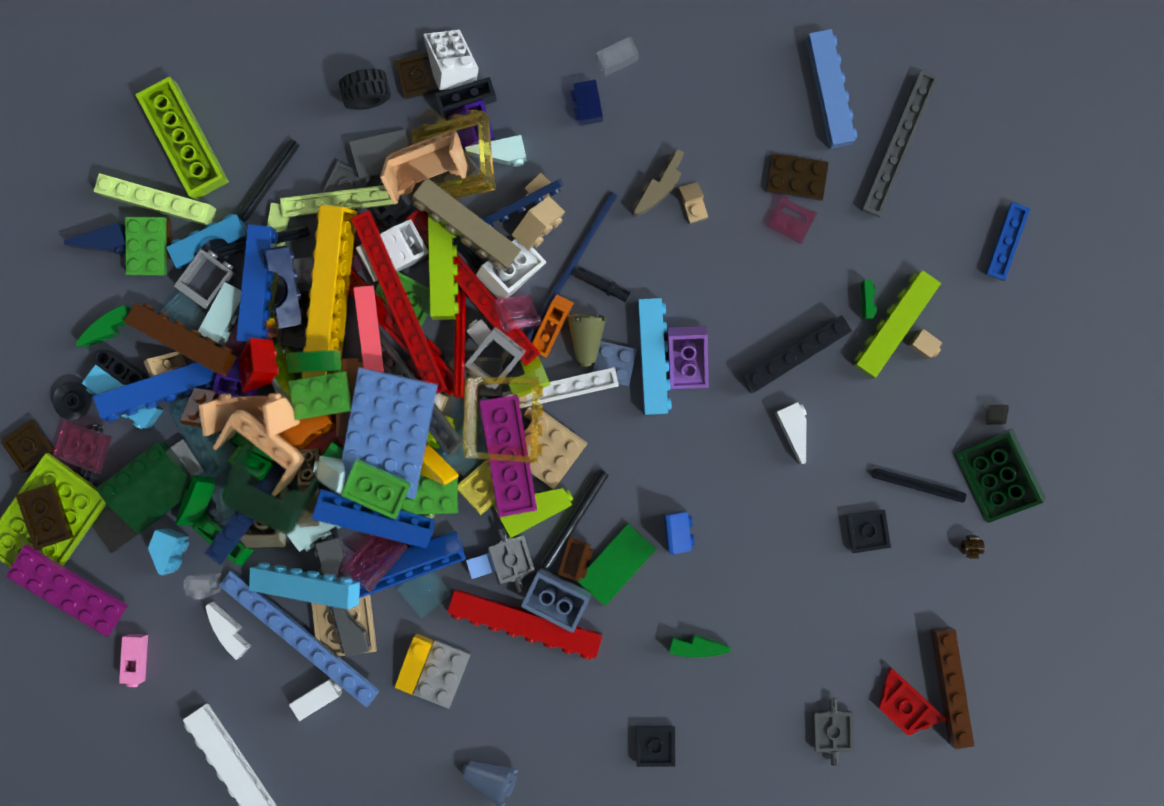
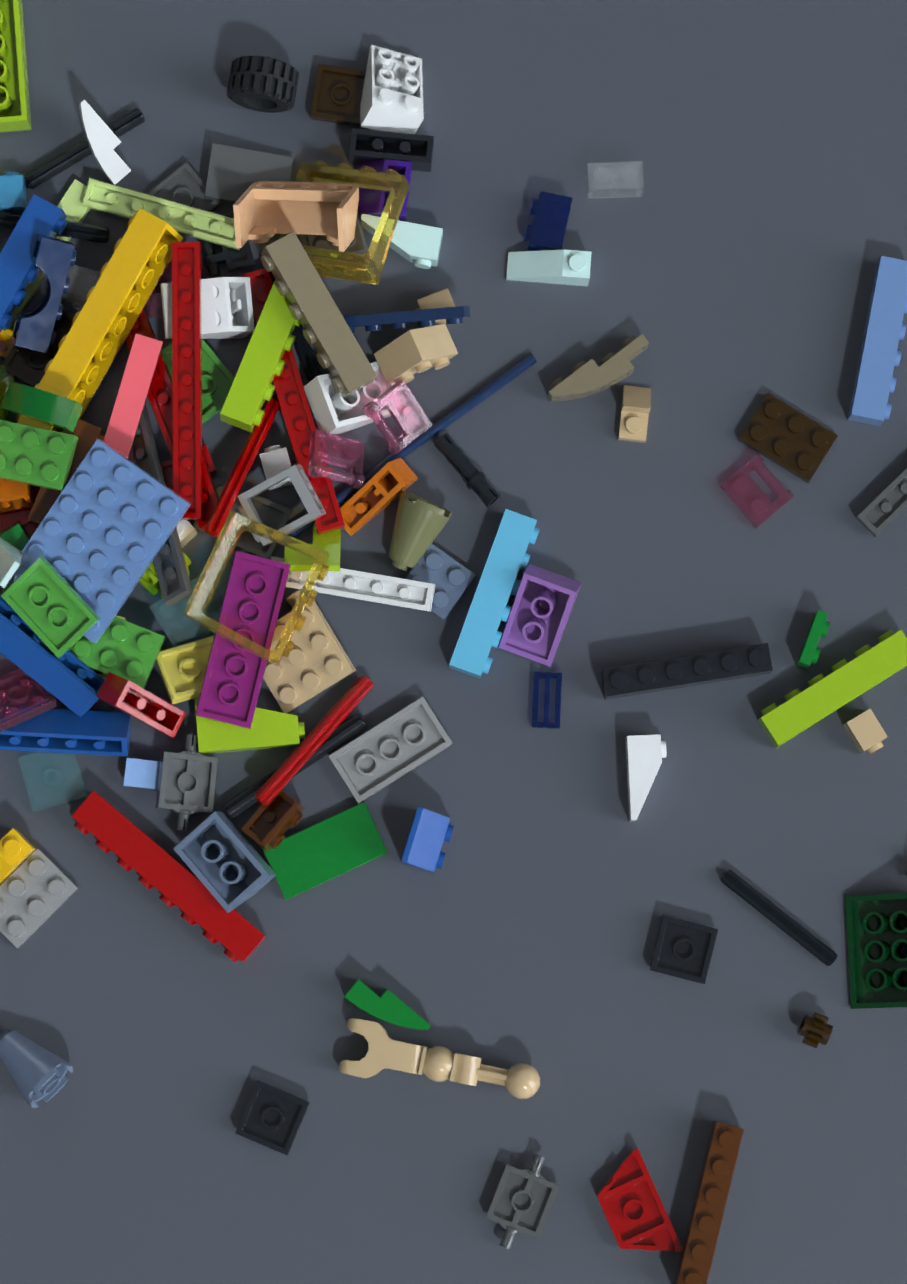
camera: 15 degrees right, 5 degrees down
yellow slope [421,444,458,485] -> none
none -> white slope [79,99,131,185]
none -> red brick [96,672,187,738]
none -> red axle [255,676,374,806]
none -> light grey plate [329,697,453,804]
none -> tan piece [338,1018,540,1099]
none -> clear pink plate [362,380,433,454]
none -> light aqua slope [506,249,592,286]
none -> clear blue tile [532,672,562,729]

